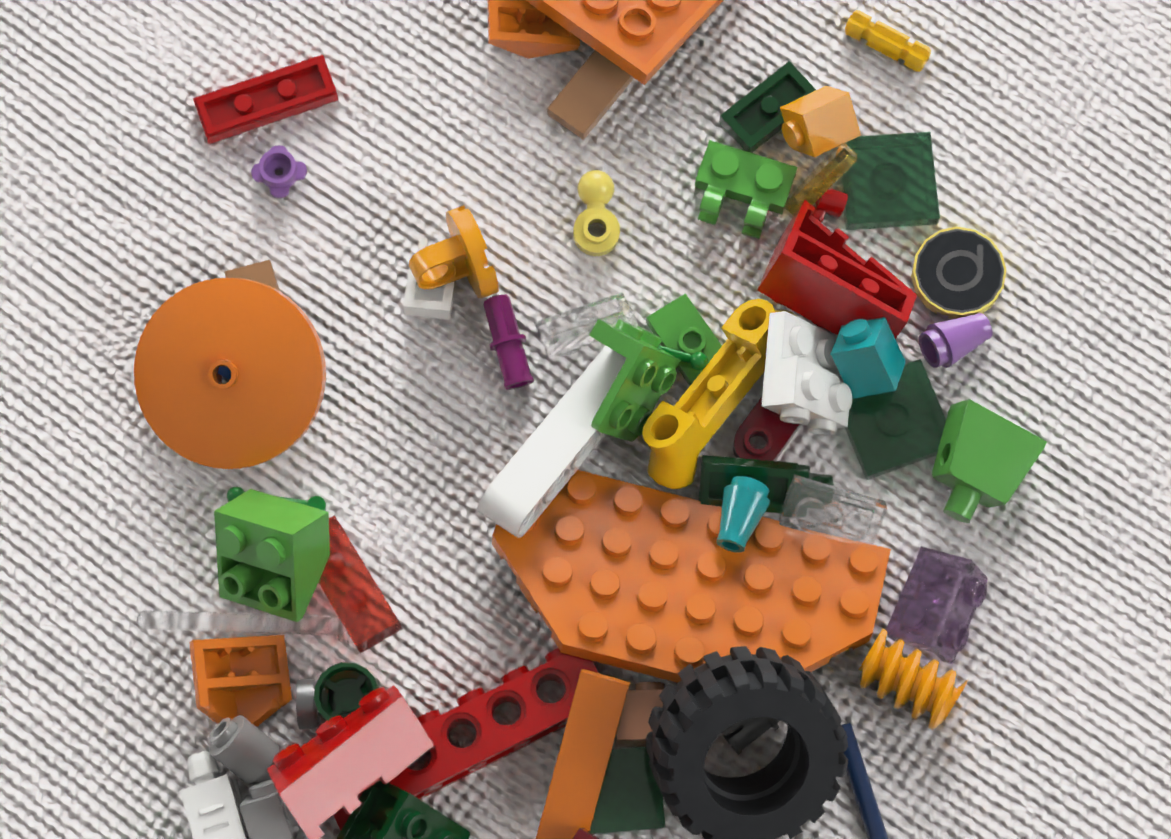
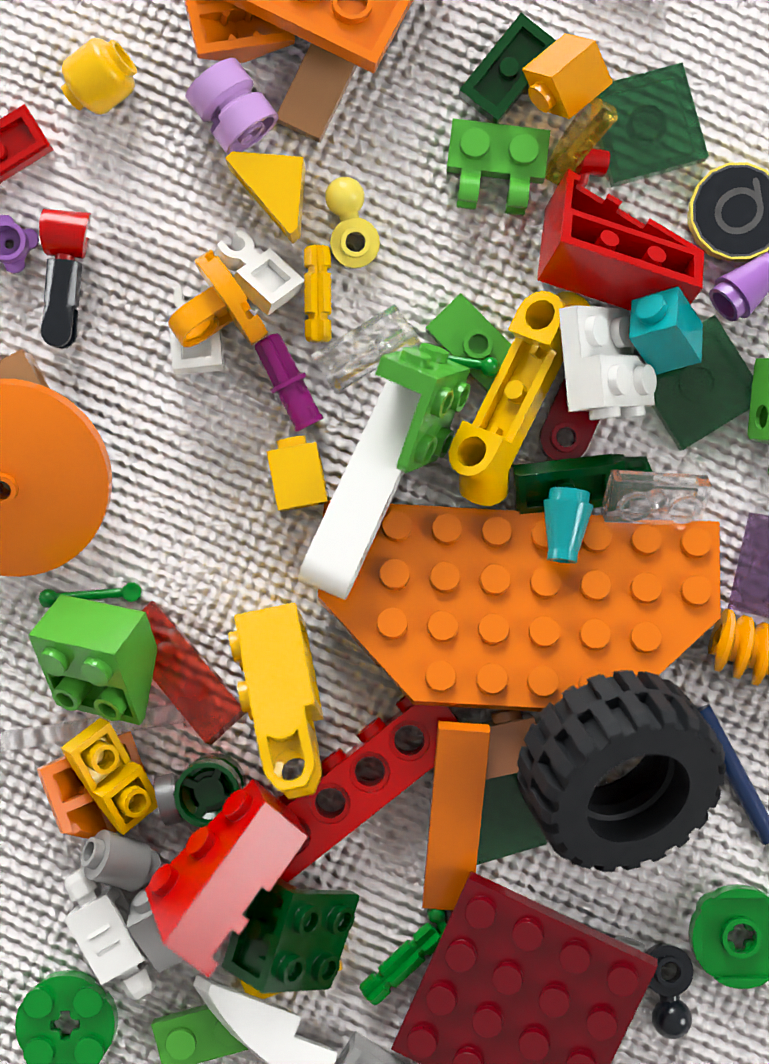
camera: 15 degrees left, 15 degrees up
none -> piece [39,209,91,349]
none -> yellow head [61,38,137,115]
none -> yellow slope [61,717,158,835]
none -> lavender wheel [185,58,279,155]
none -> white plate [214,230,305,316]
none -> yellow slope [225,151,306,244]
none -> yellow brick [229,602,324,800]
none -> yellow brick [267,435,329,512]
none -> yellow axle [304,245,332,343]

